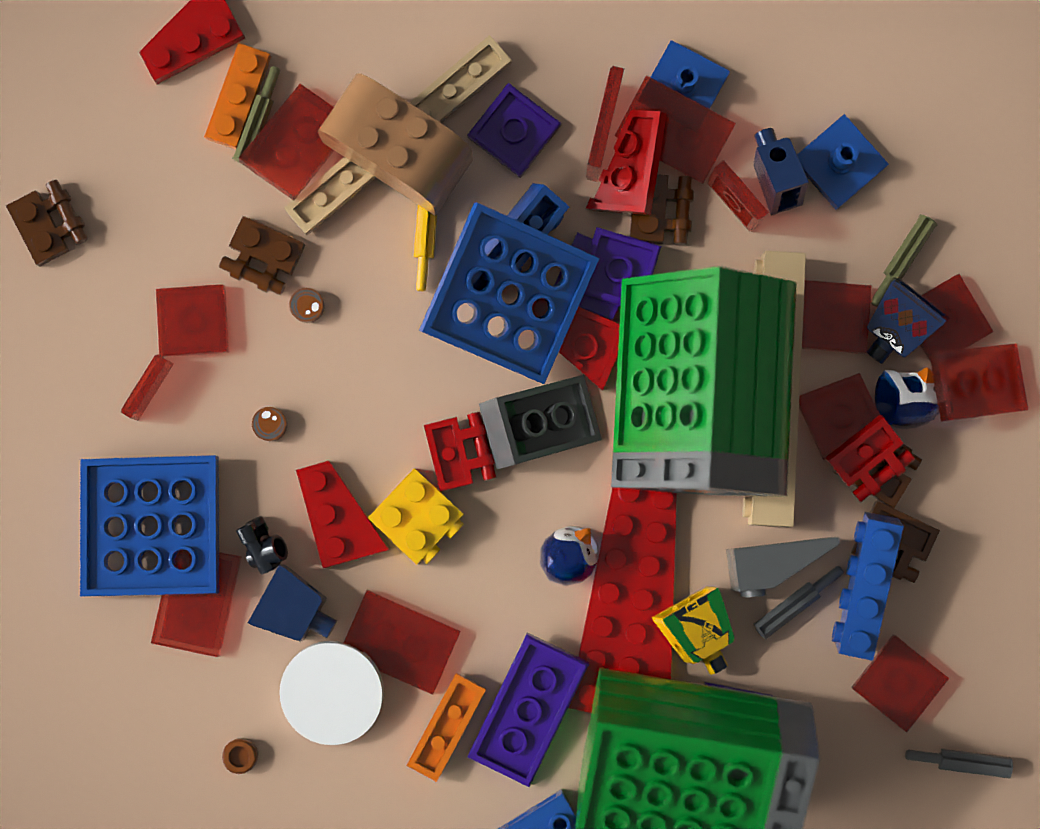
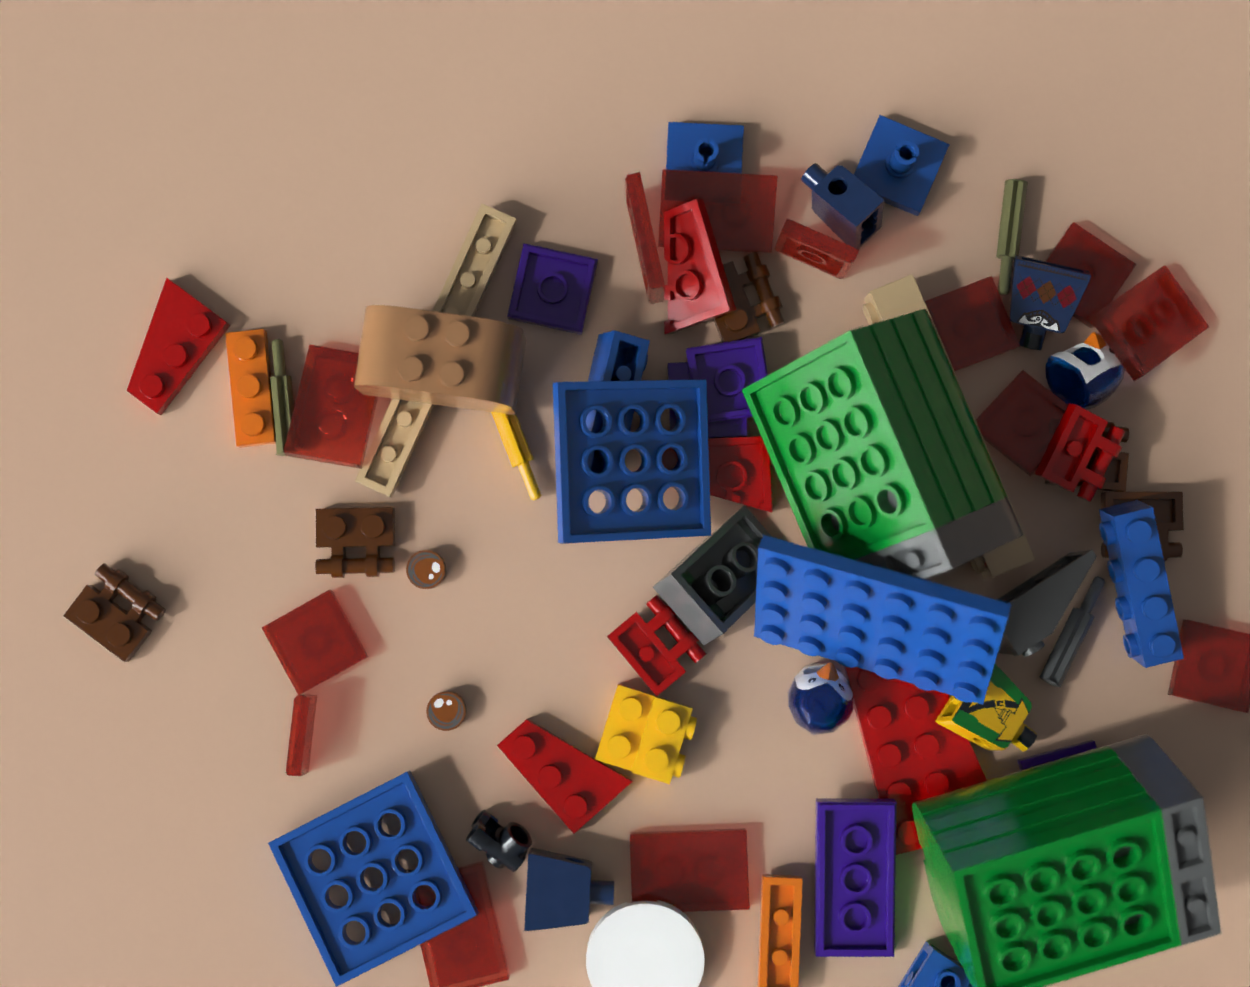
camera: 30 degrees left, 0 degrees up
none -> blue plate [754,535,1011,705]

